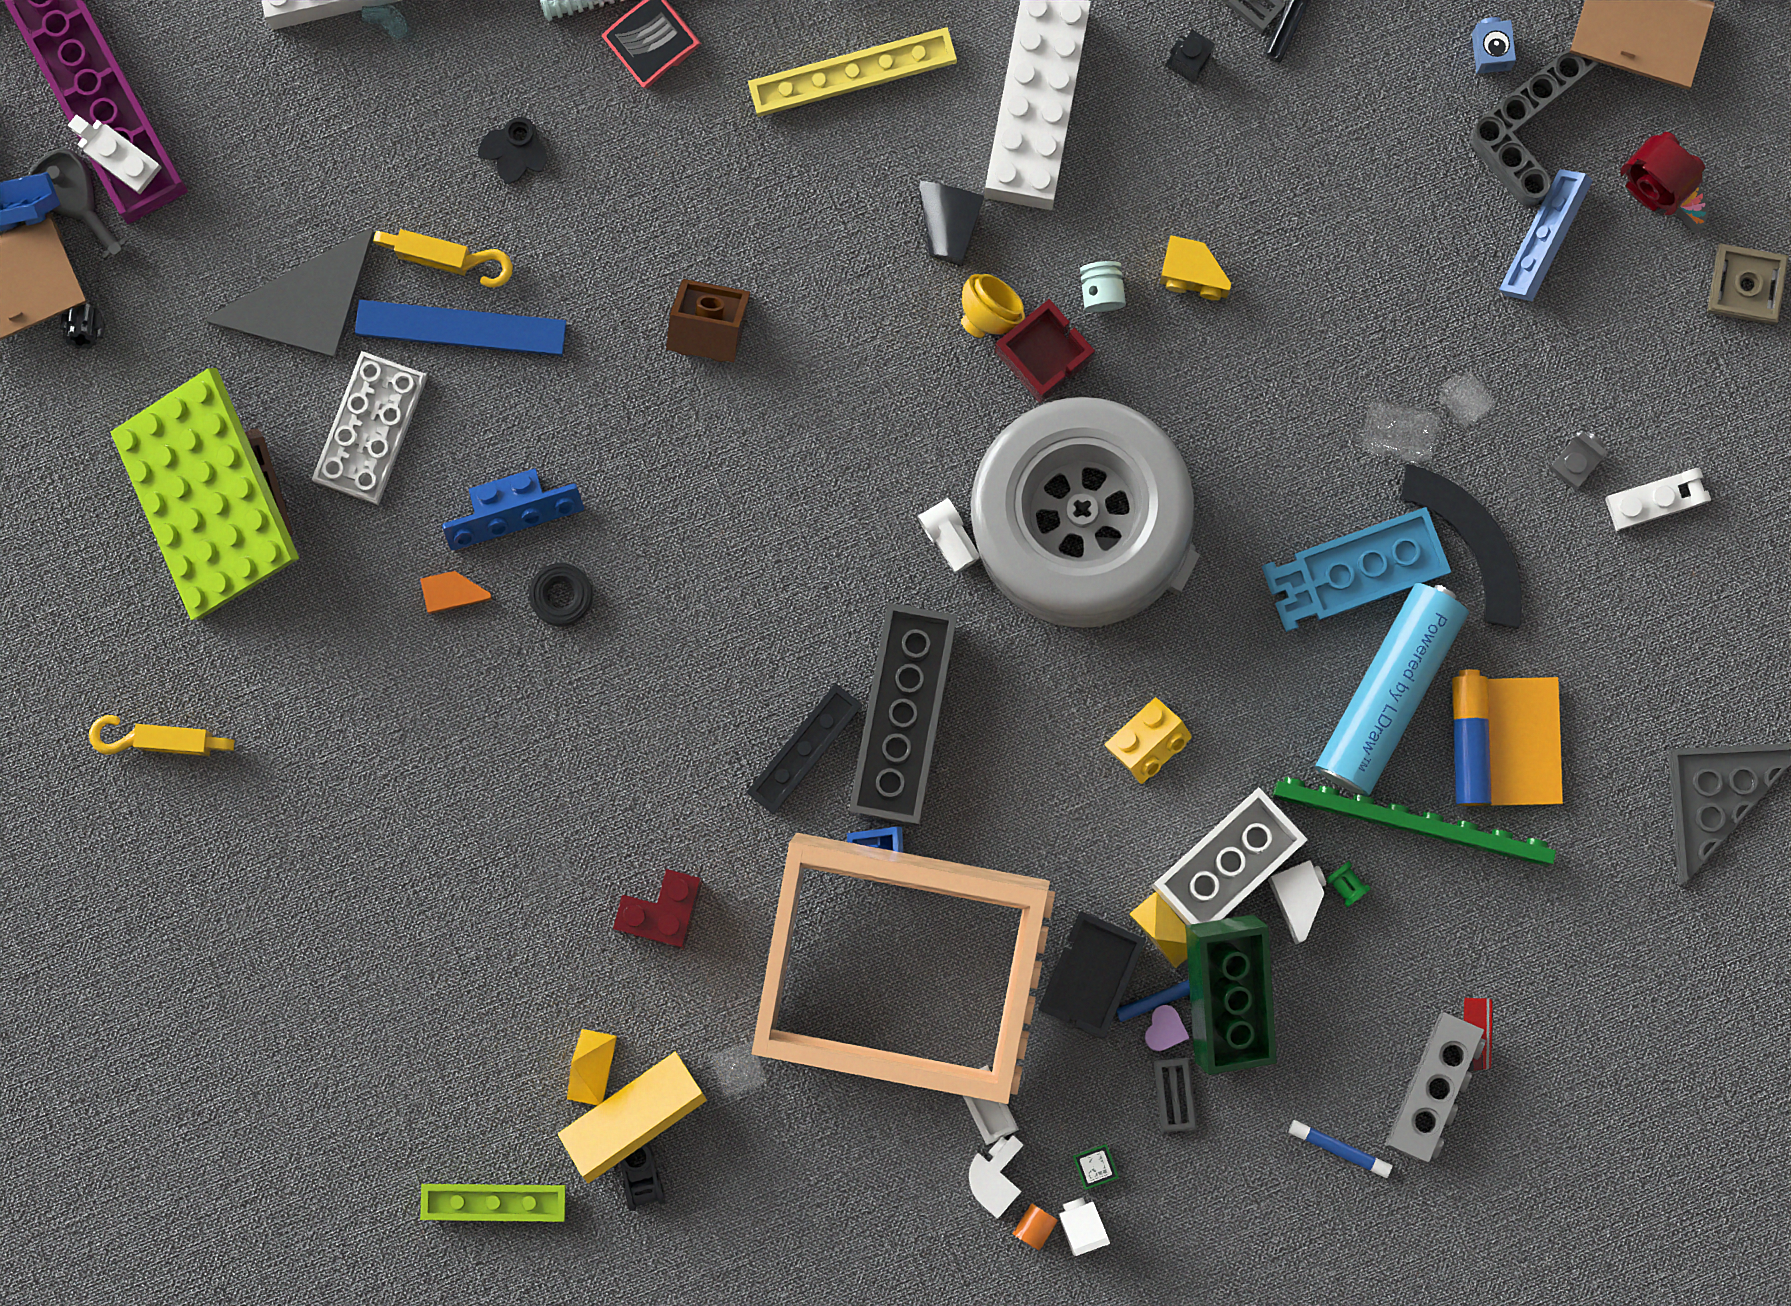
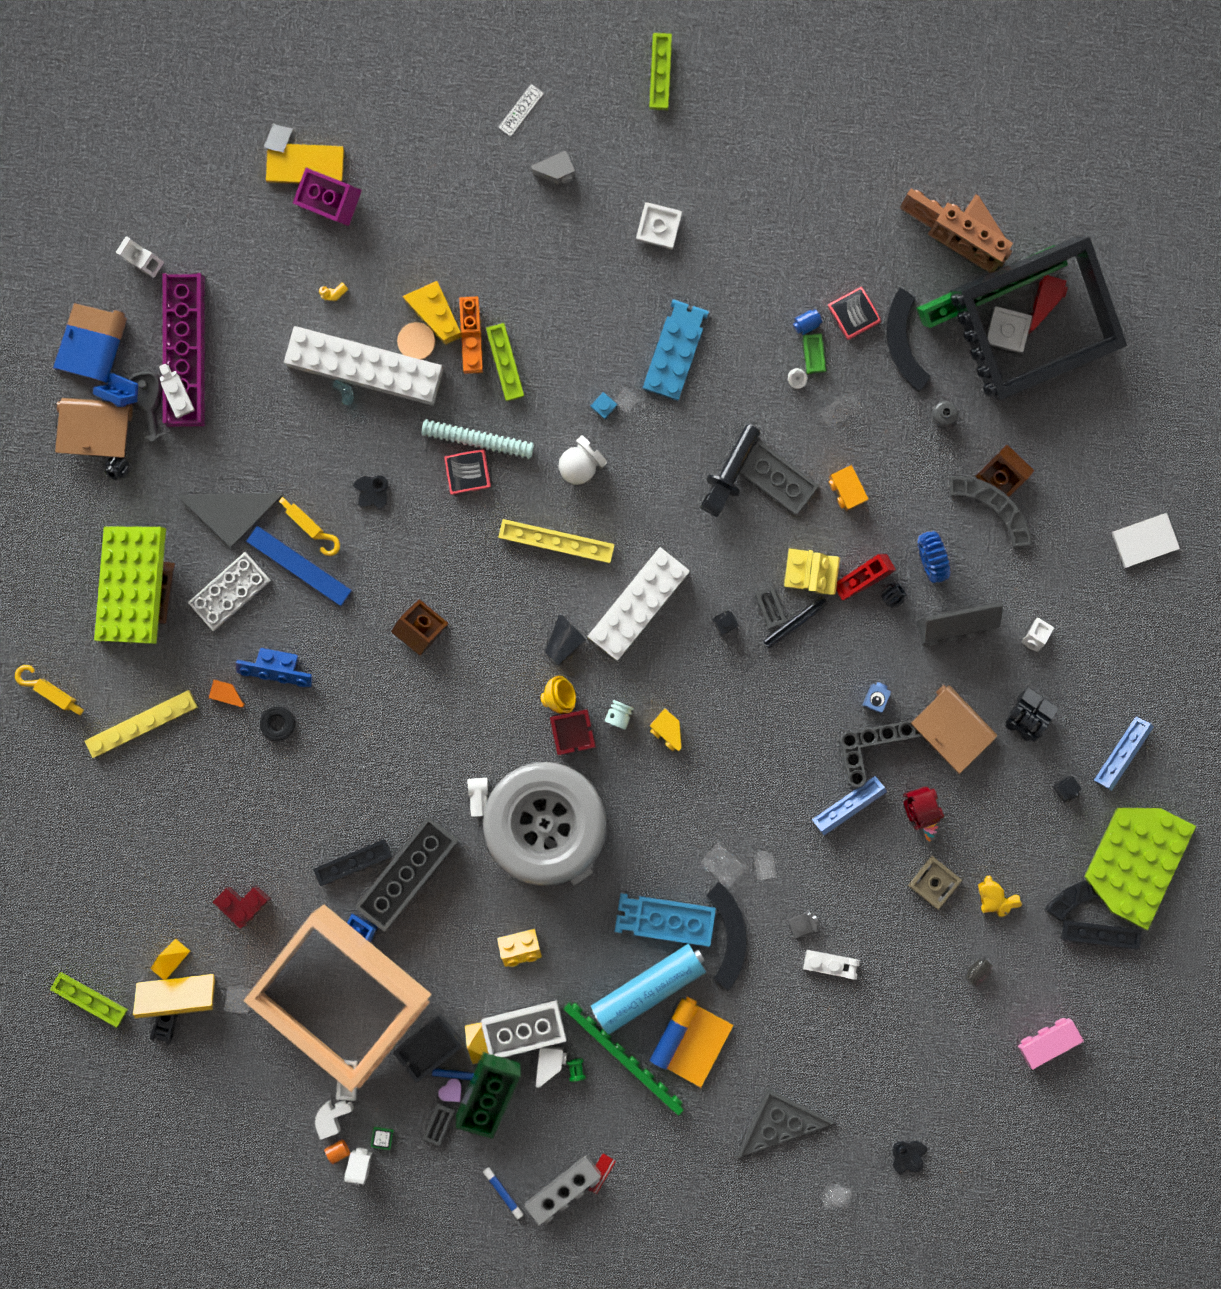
camera: 30 degrees right, 5 degrees up
none -> light yellow plate [85,690,198,758]

